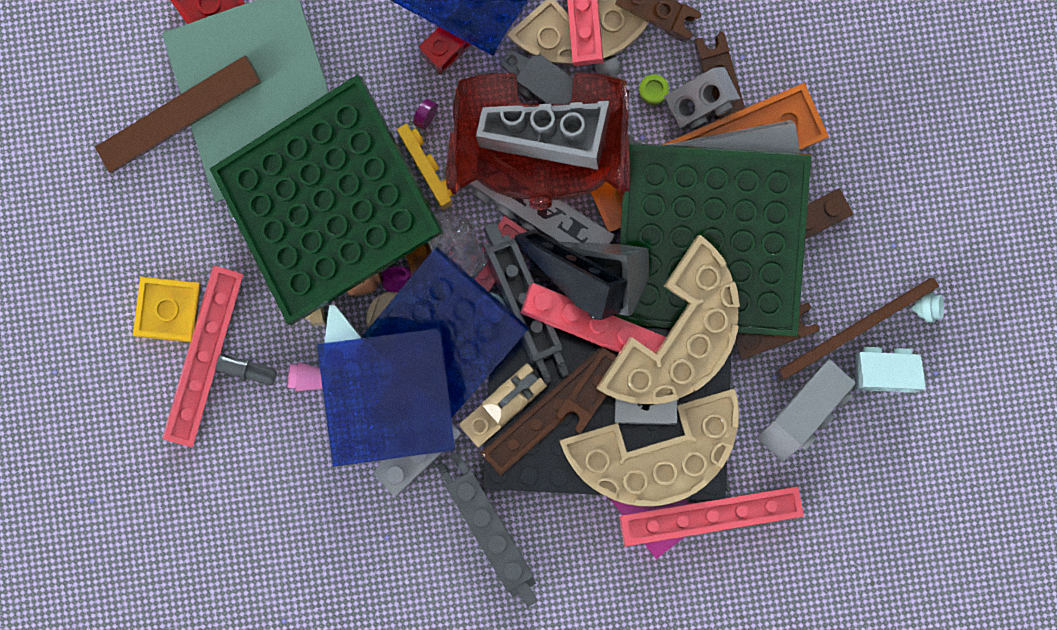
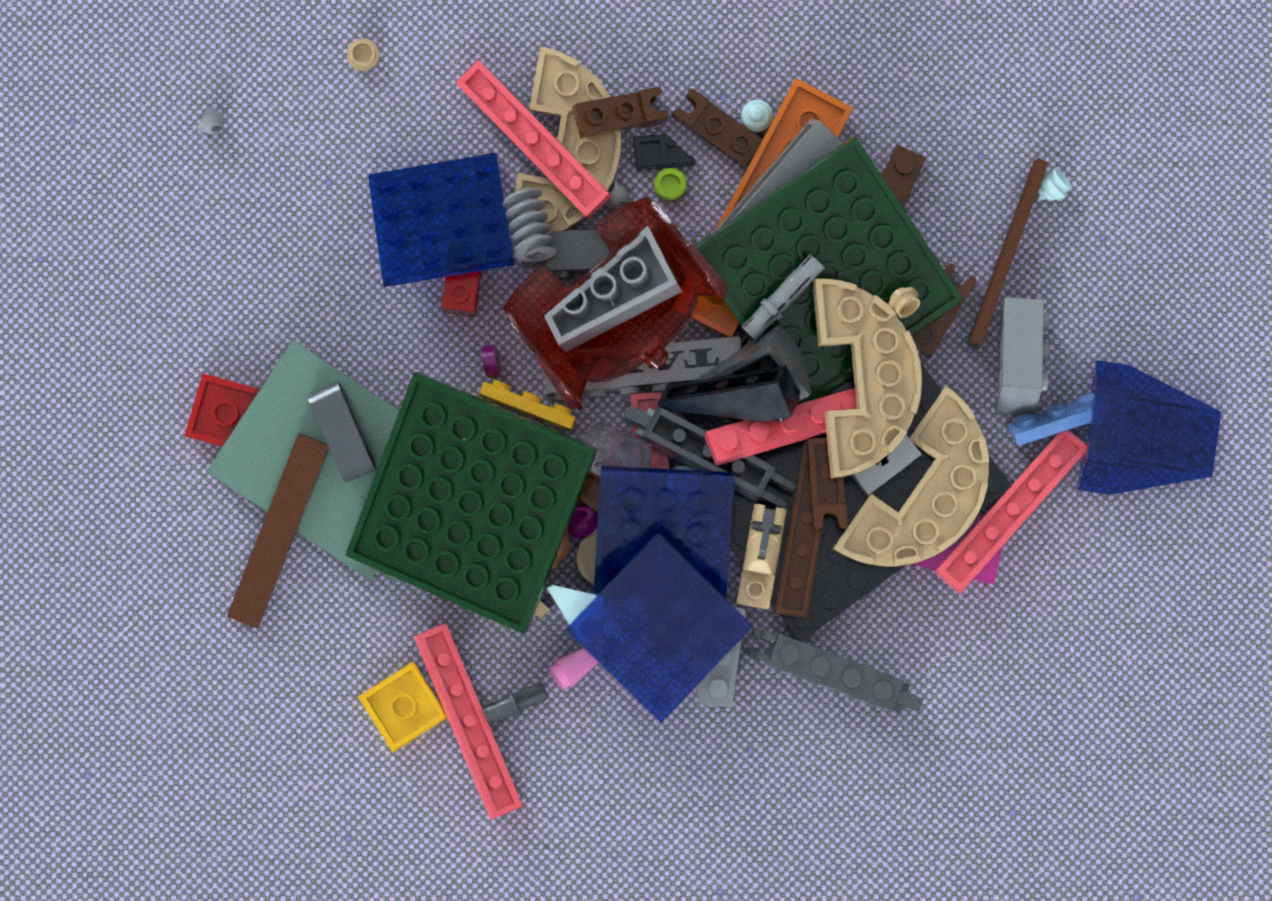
camera: 40 degrees left, 0 degrees up
light grey brick [664,67,740,130] -> none
light aqua slope [854,347,925,393] -> none
none -> dark grey beam [308,382,377,483]
none -> light grey piece [503,188,556,262]
none -> black tile [633,134,696,171]
none -> light aqua plate [741,99,774,133]
none -> light grey pin [741,254,825,341]
none -> tan plate [888,287,920,318]
none -> medium blue plate [1007,393,1111,446]
none -> clear blue wedge [1077,360,1221,495]

